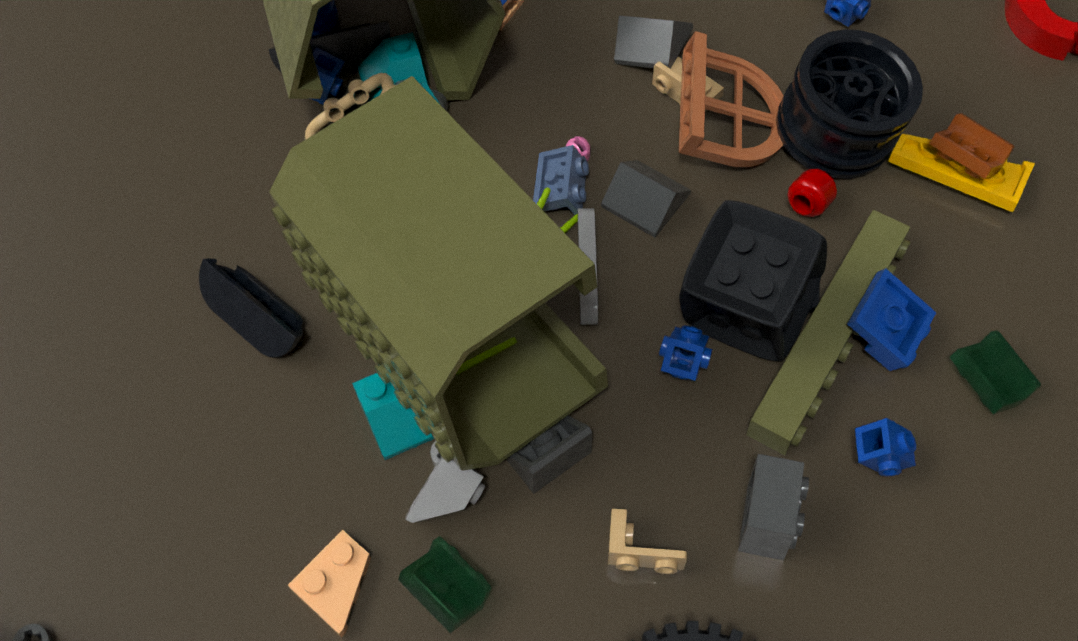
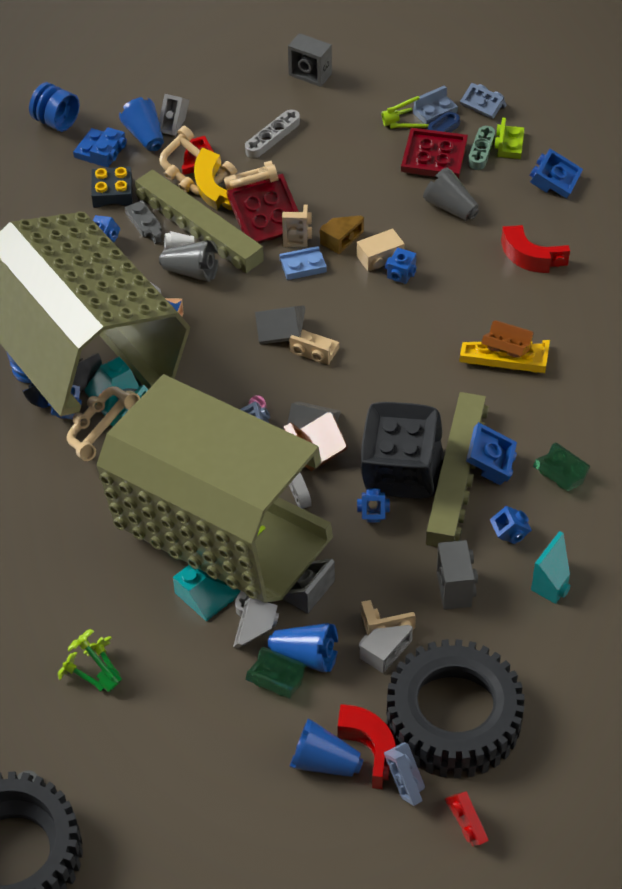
camera: 20 degrees left, 10 degrees down
black brick [199,258,303,357] -> none
light nougat wing [288,530,371,638] -> none
nougat window [679,31,783,167] -> none
black wheel [776,29,923,179] -> none
red head [787,169,837,217] -> none
none -> plant [58,629,122,692]
none -> blue cone [268,623,338,672]
none -> bracket [284,412,348,471]
none -> light grey slope [359,625,413,673]
none -> teal slope [531,531,571,604]

